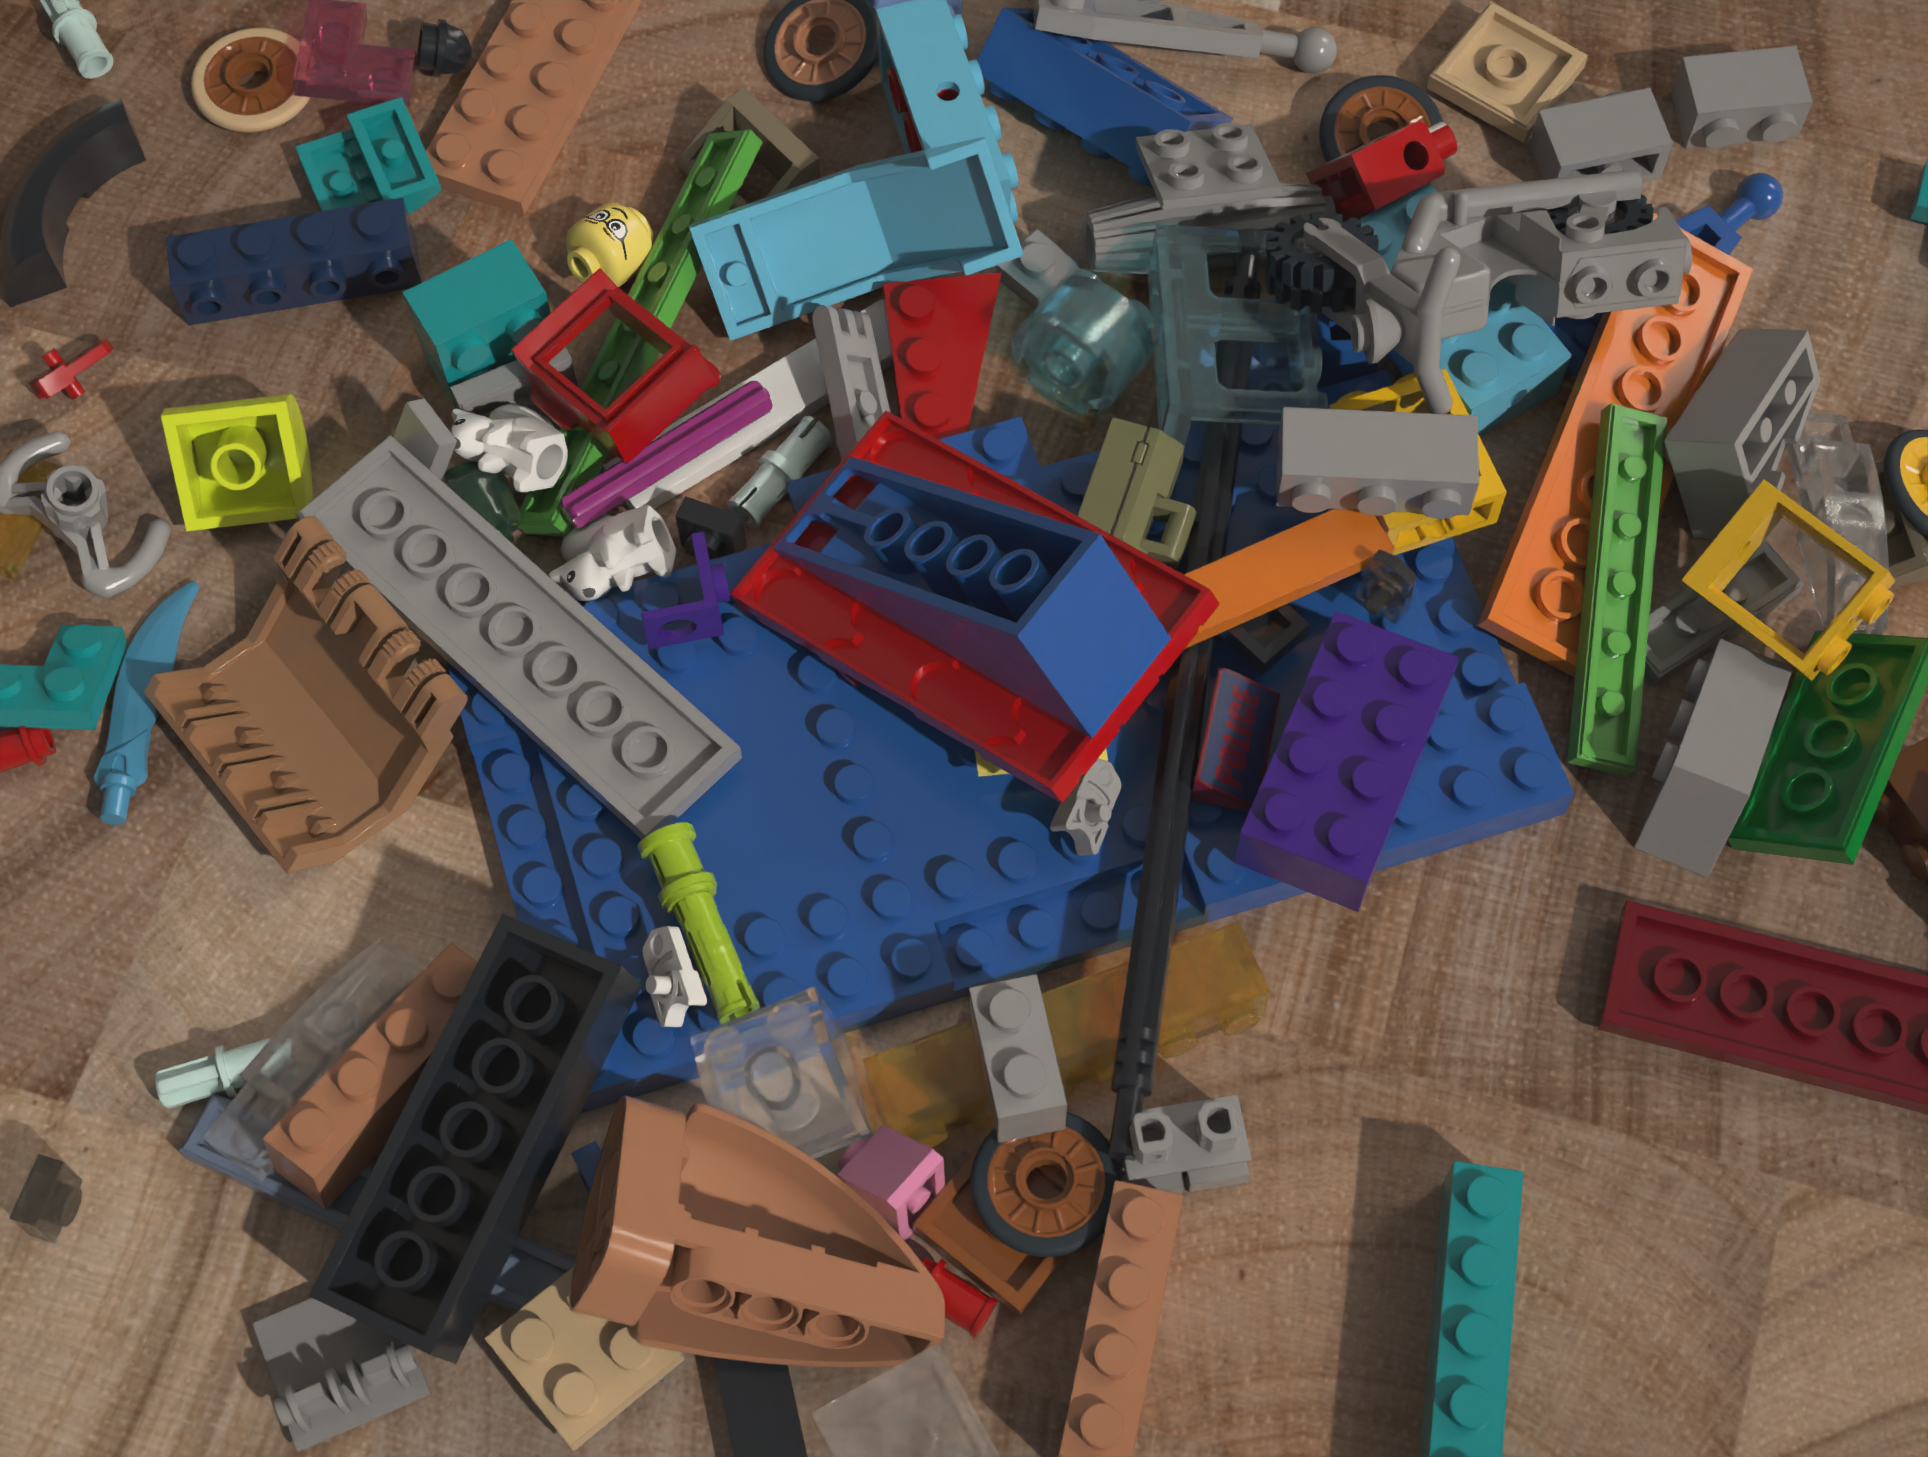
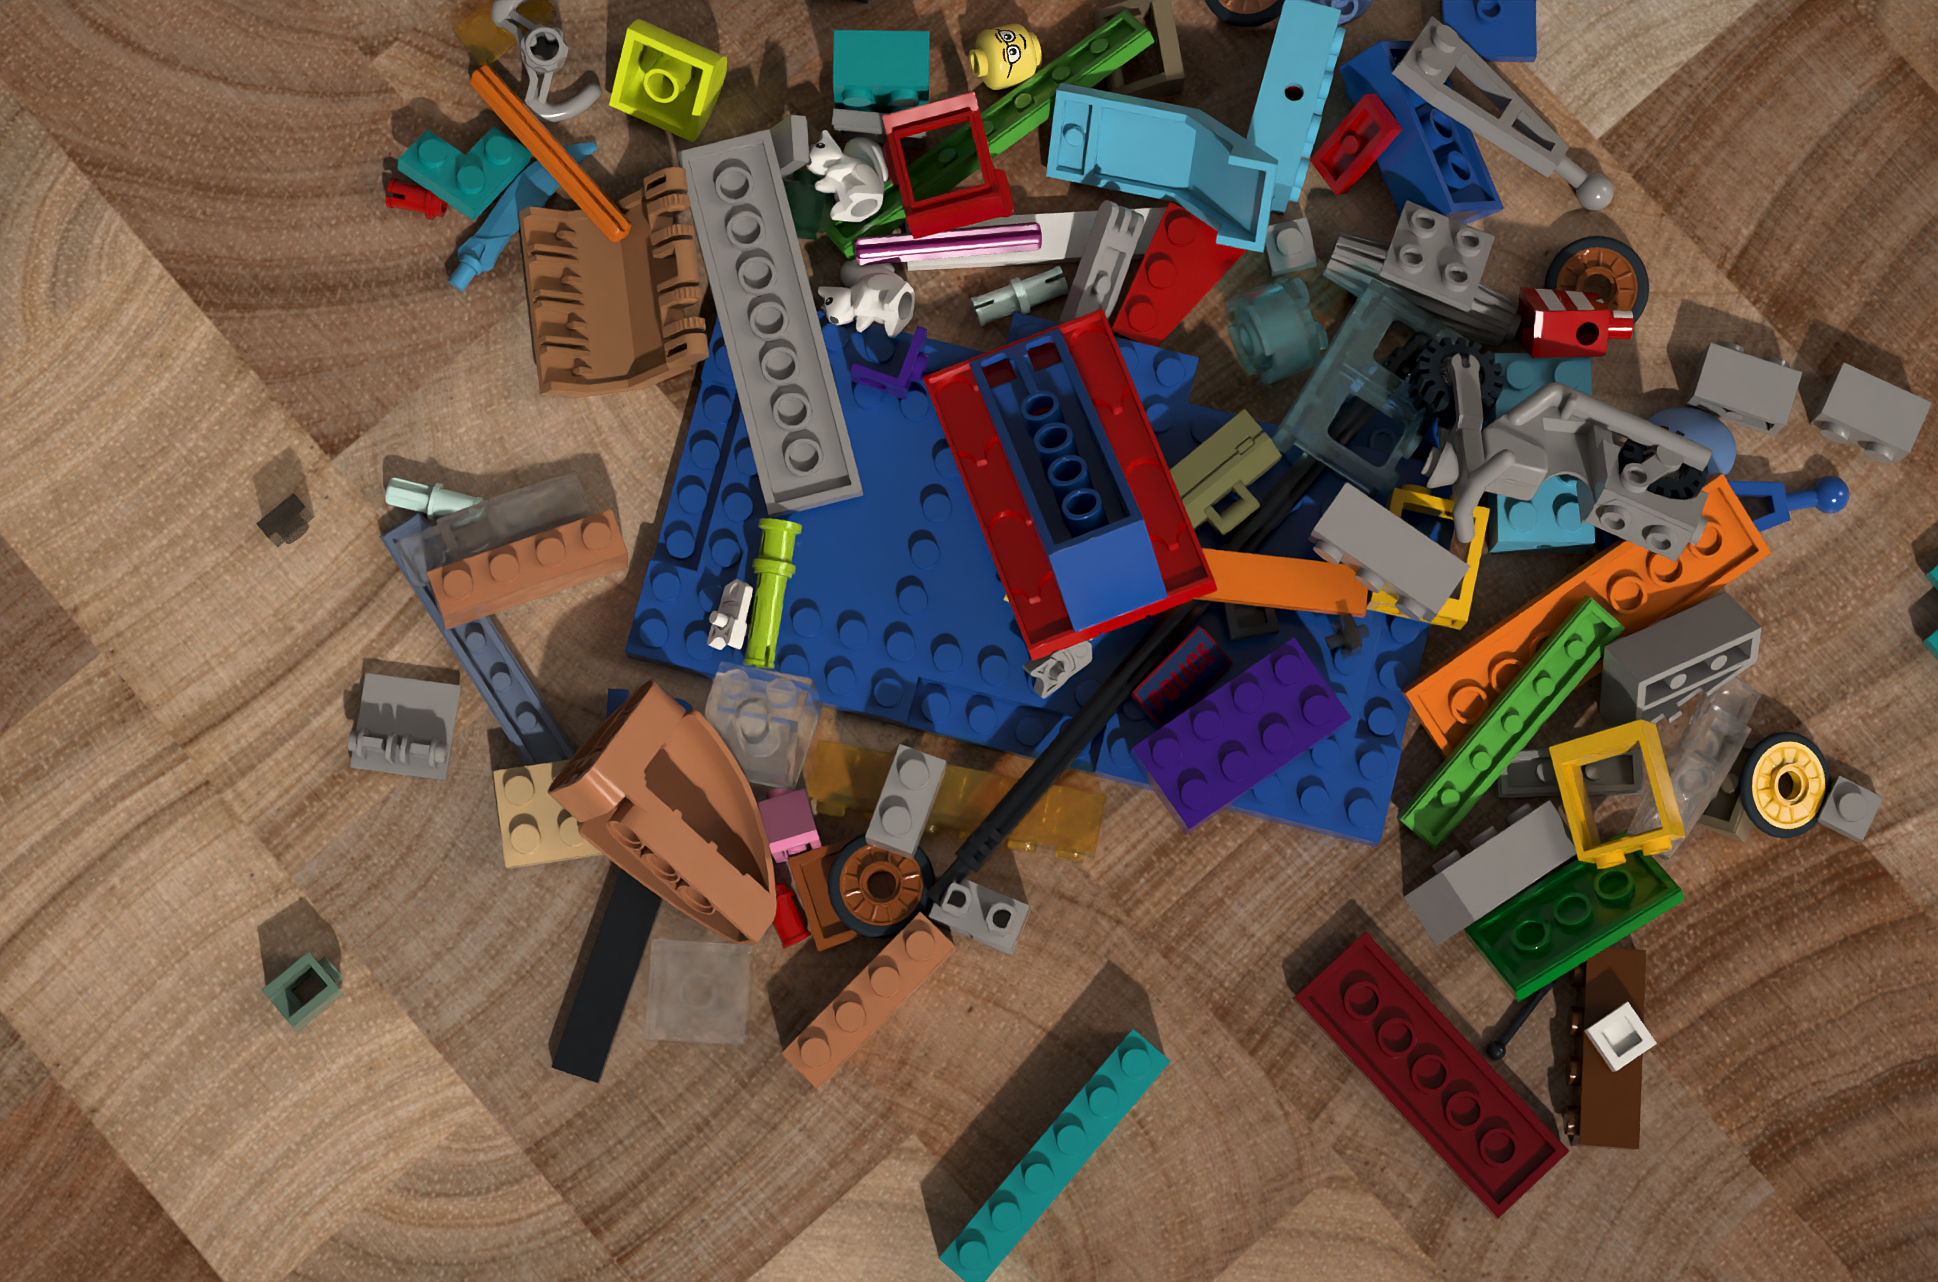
camera: 30 degrees right, 15 degrees up
black brick [309,914,642,1364] -> none
black plate [675,496,747,560] -> none
tan plate [1427,1,1588,143] -> none
none -> orange axle [470,65,632,243]
none -> red plate [1310,94,1403,195]
none -> black hinge [1487,979,1557,1060]

